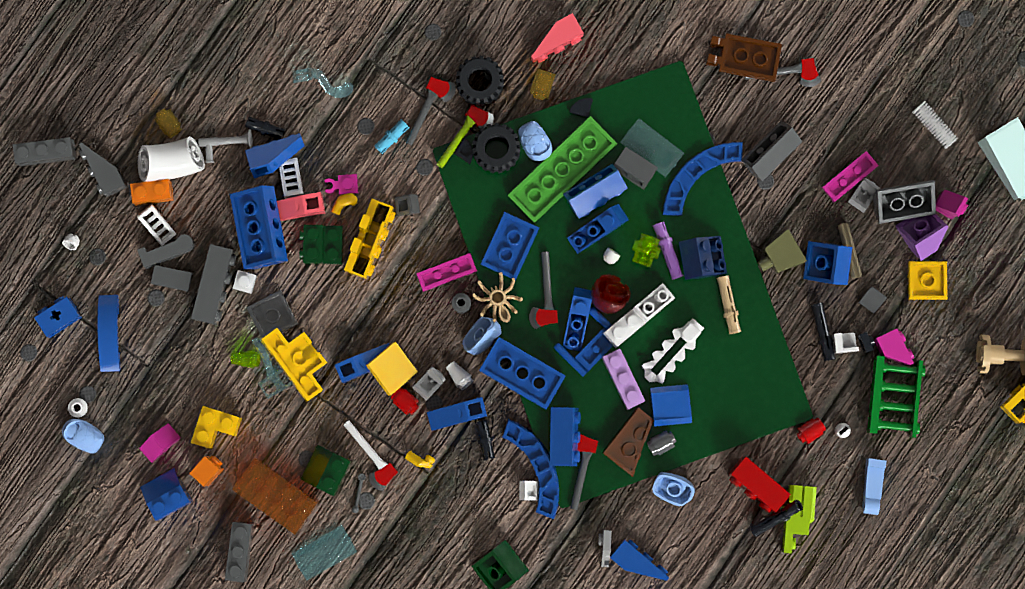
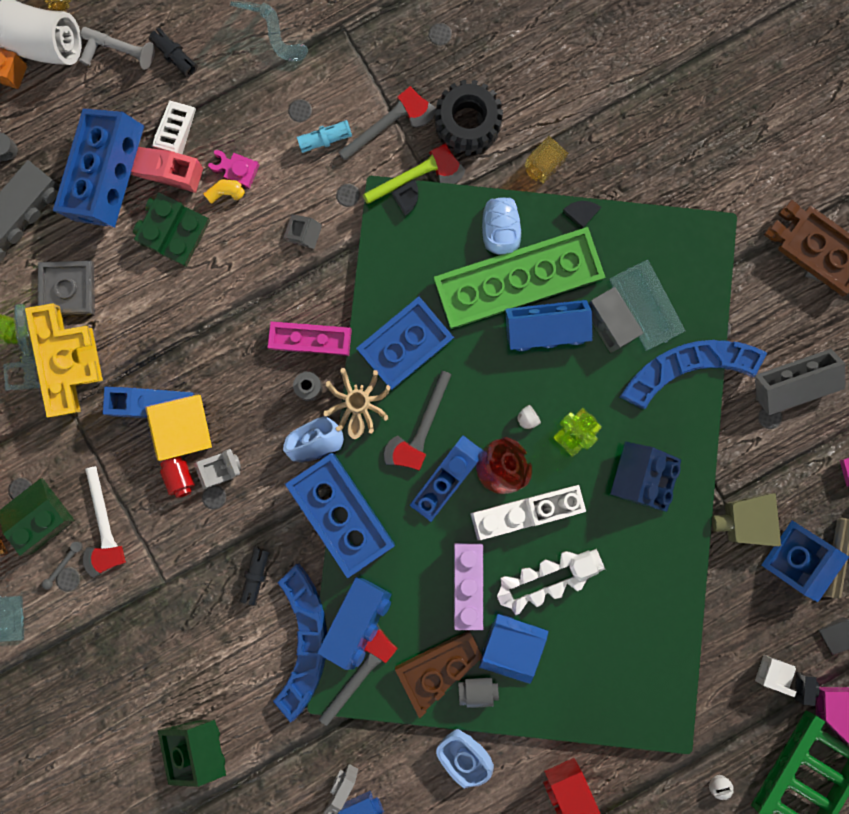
camera: 25 degrees right, 0 degrees up
white plate [233,270,257,294] -> none
blue slope [245,133,305,178] -> none
yellow piece [344,199,396,280] -> none
yellow arm [405,451,435,468] -> none
blue slope [427,397,487,431] -> none
white cone [446,361,473,390] -> none
black tyre [472,123,520,174] -> none
white plate [519,481,539,500] -> none
coral slope [531,13,584,63] -> none
blue plate [554,307,613,376] -> none
blue slope [567,204,629,254] -> none
medium lavender pin [653,222,684,280] -> none
tan pin [717,275,741,334] -> none
red brick [796,417,826,444] -> none
black pin [811,303,836,361] -> none

